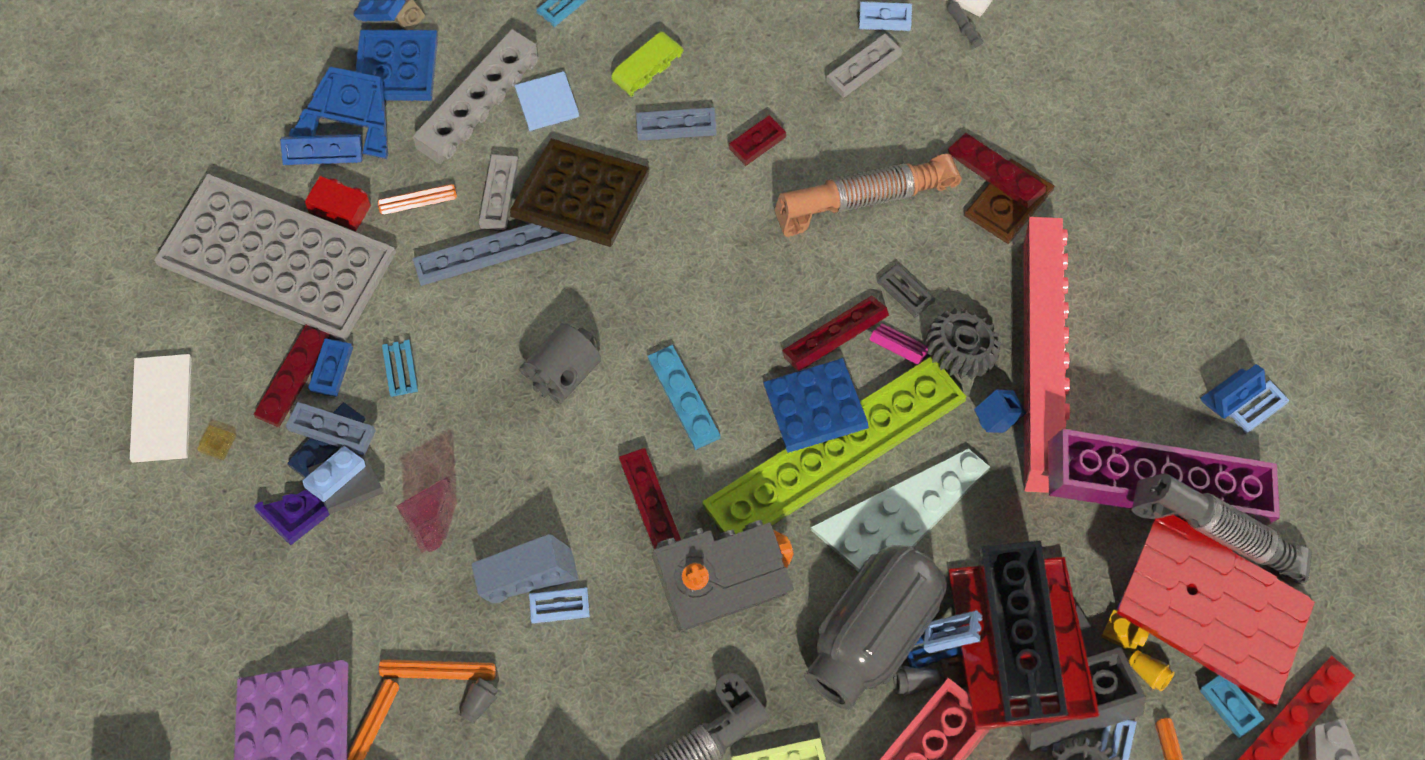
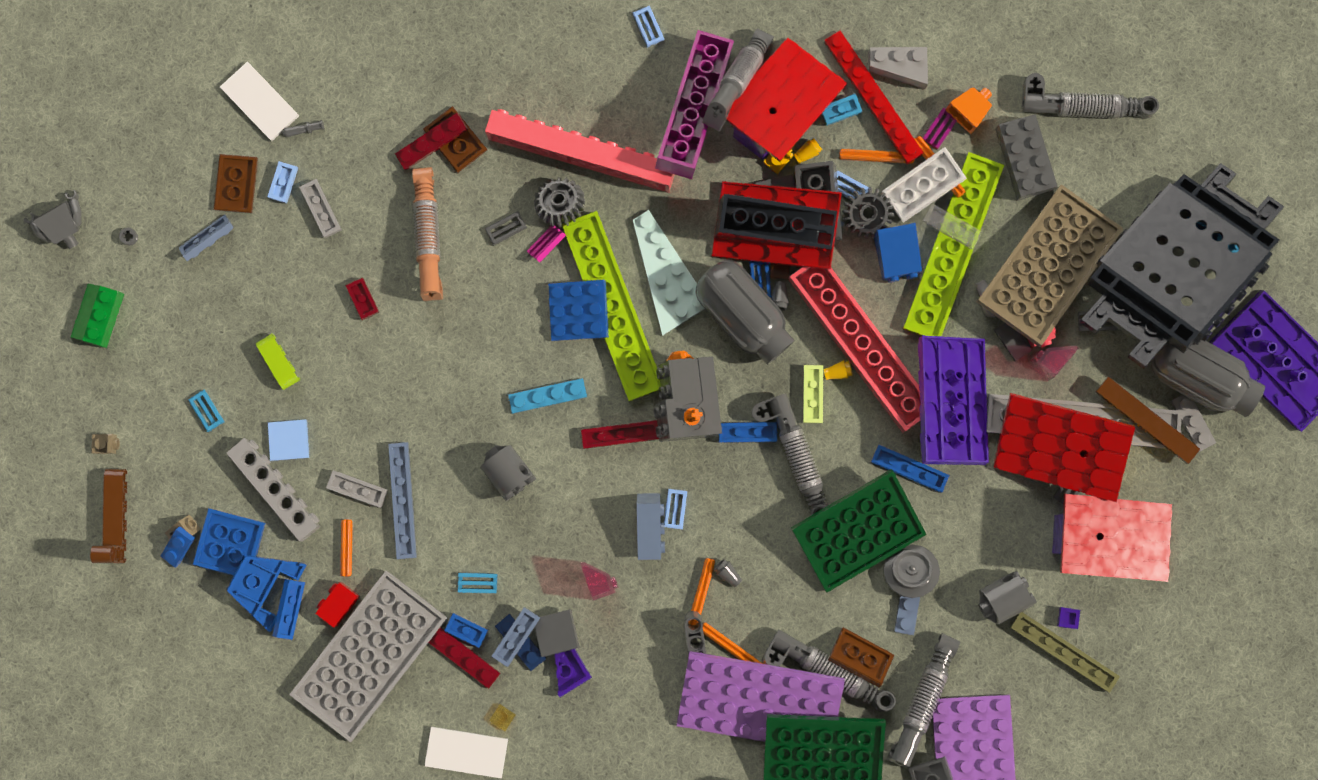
camera: 75 degrees left, 20 degrees up
light blue plate [303,446,365,502] -> none
dark brown plate [510,138,649,247] -> none
sand blue plate [636,108,716,141] -> none
dark red plate [782,295,889,371] -> none
light blue tile [923,610,982,653] -> none
blue brick [974,390,1026,433] -> none
blue panel [1200,364,1266,419] -> none
none -> dark grey beam [684,611,706,656]
none -> blue plate [719,422,777,443]

